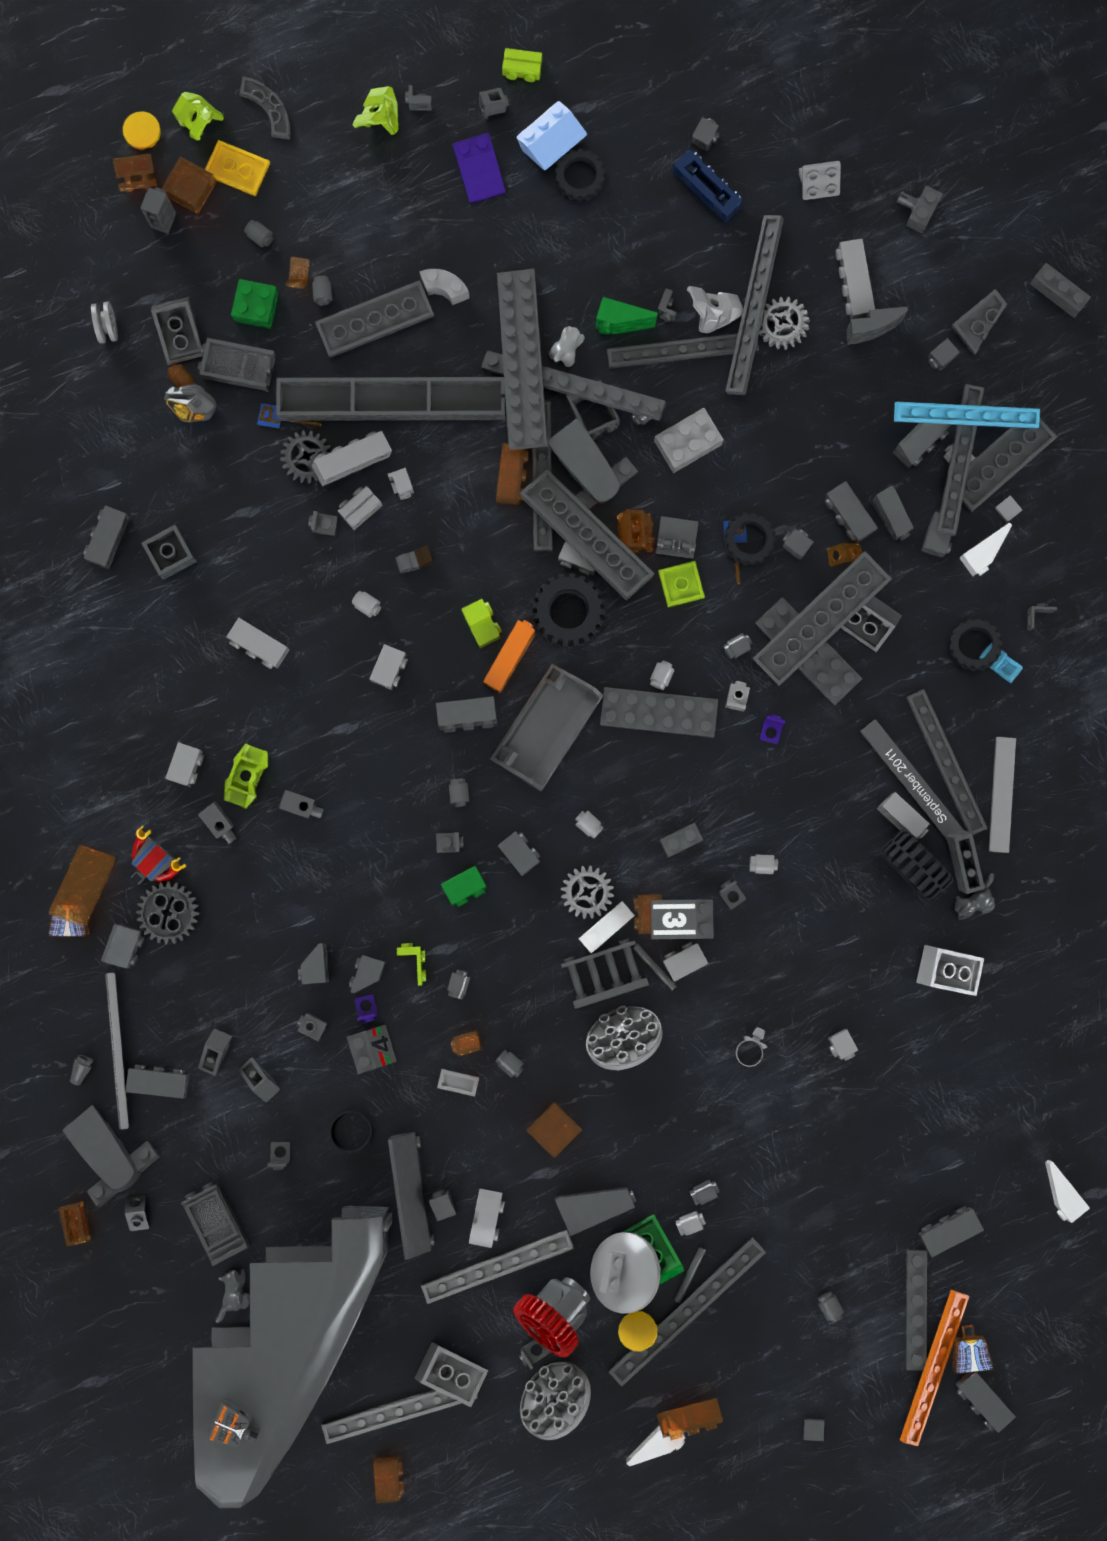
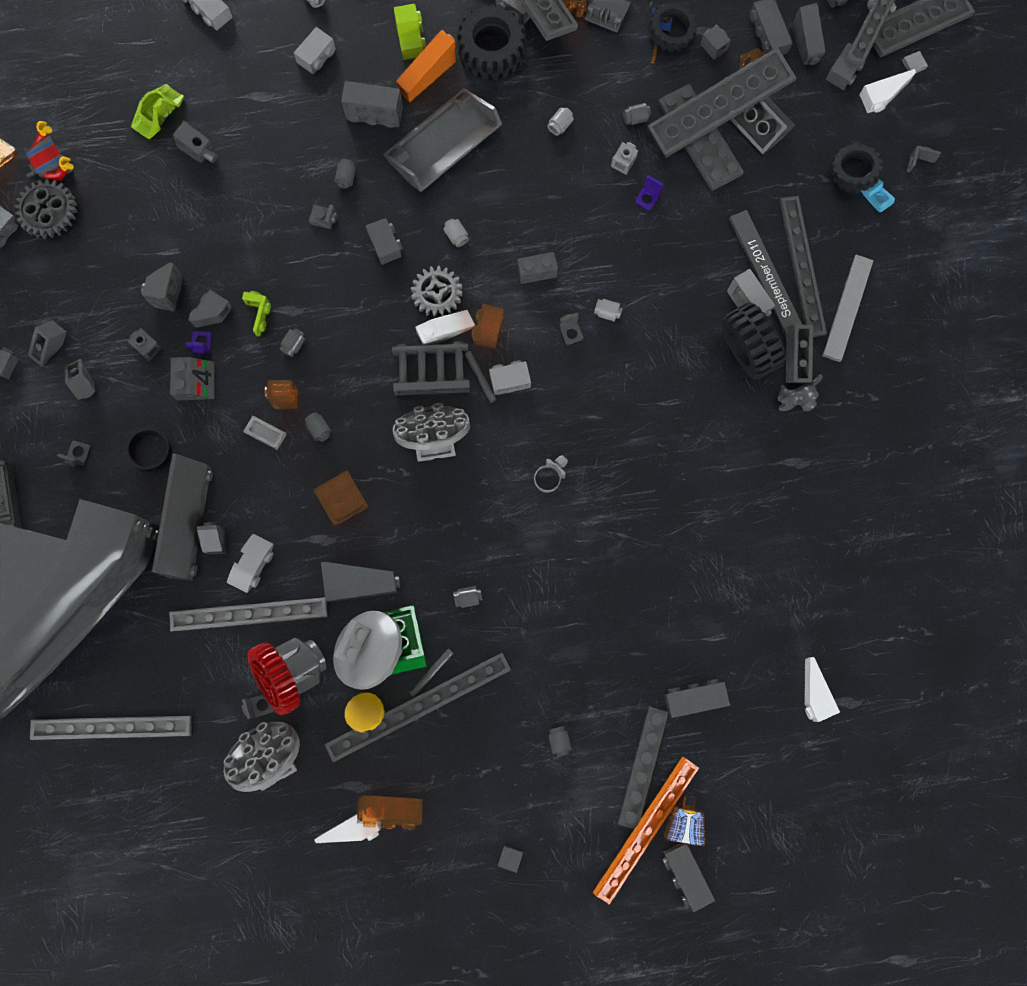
camera: 10 degrees right, 5 degrees down
light grey brick [165,742,204,787] -> none
dark grey torso [198,801,237,845] -> none
clear orange brick [373,1456,404,1503] -> none
light grey slope [414,1342,488,1407] -> none
green brick [441,866,487,907] -> none
dark grey plate [600,687,718,738] -> none
dark grey slope [651,900,714,939] -> none
lime tile [658,561,705,607] -> none
light grey brick [675,1211,706,1236] -> none
light grey brick [828,1029,858,1061] -> none
light grey slope [916,945,984,996] -> none

